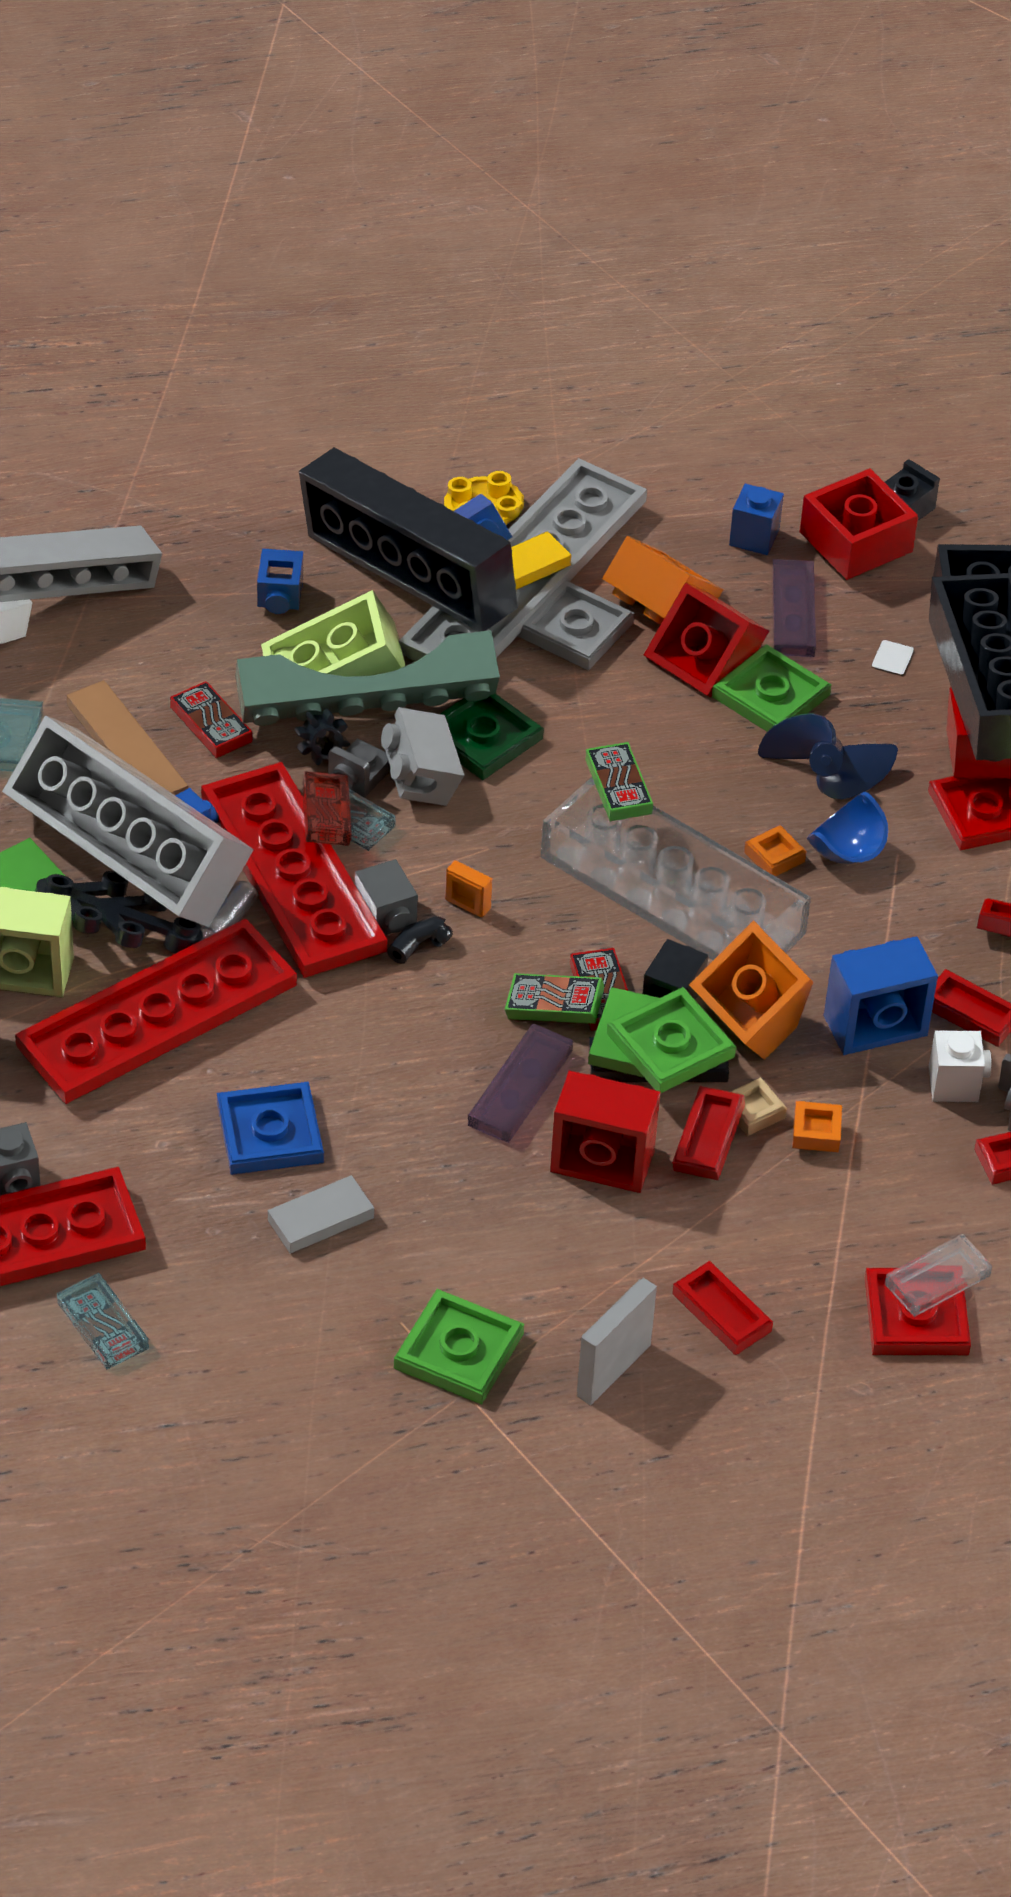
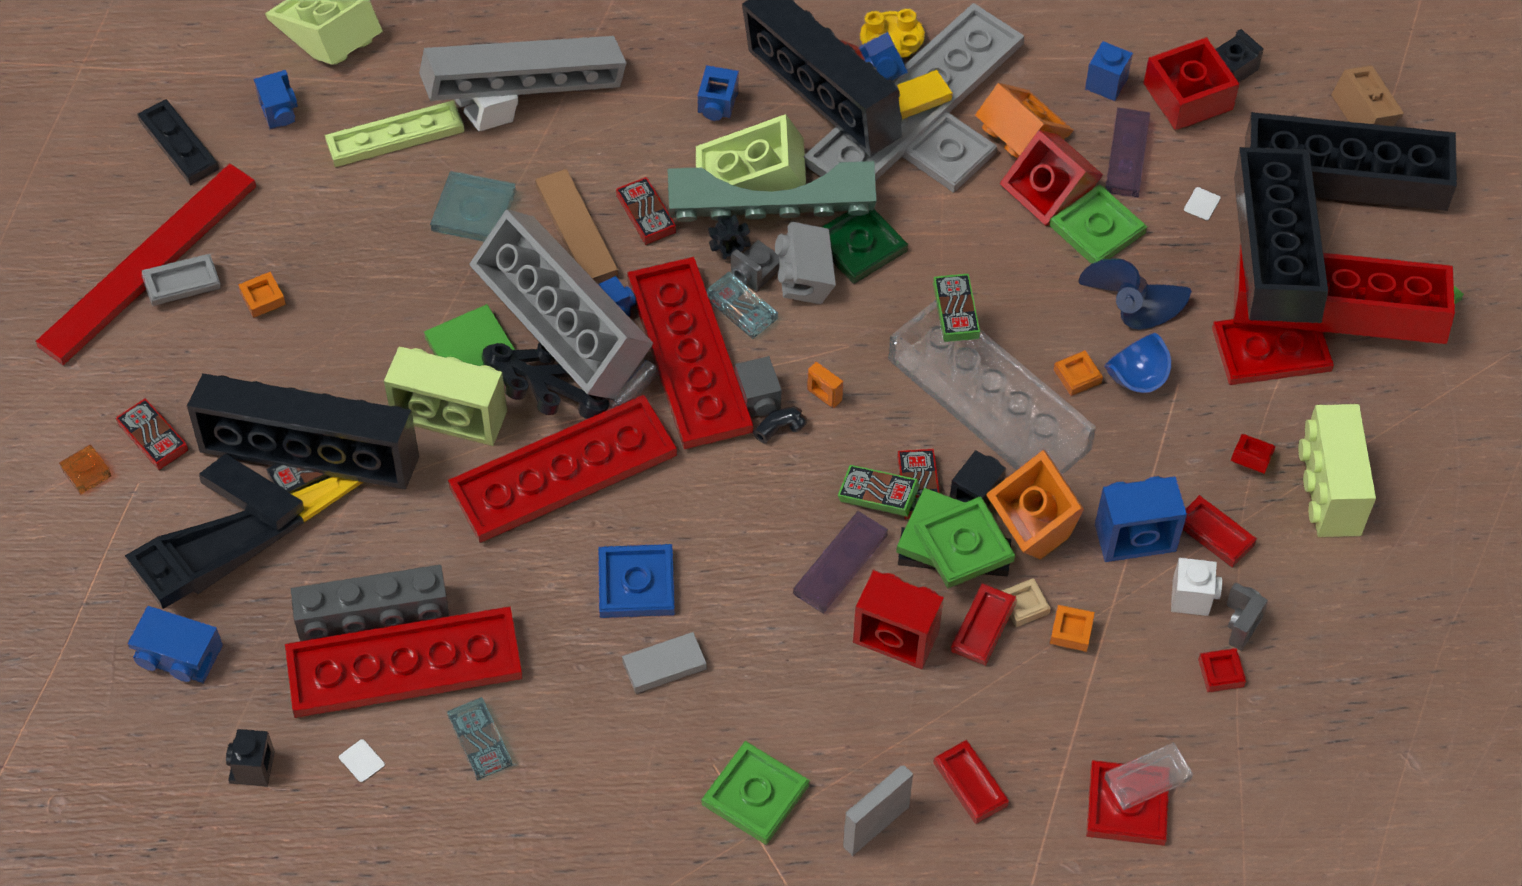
camera: 10 degrees right, 10 degrees up
clear red tile [302,771,352,846] -> none

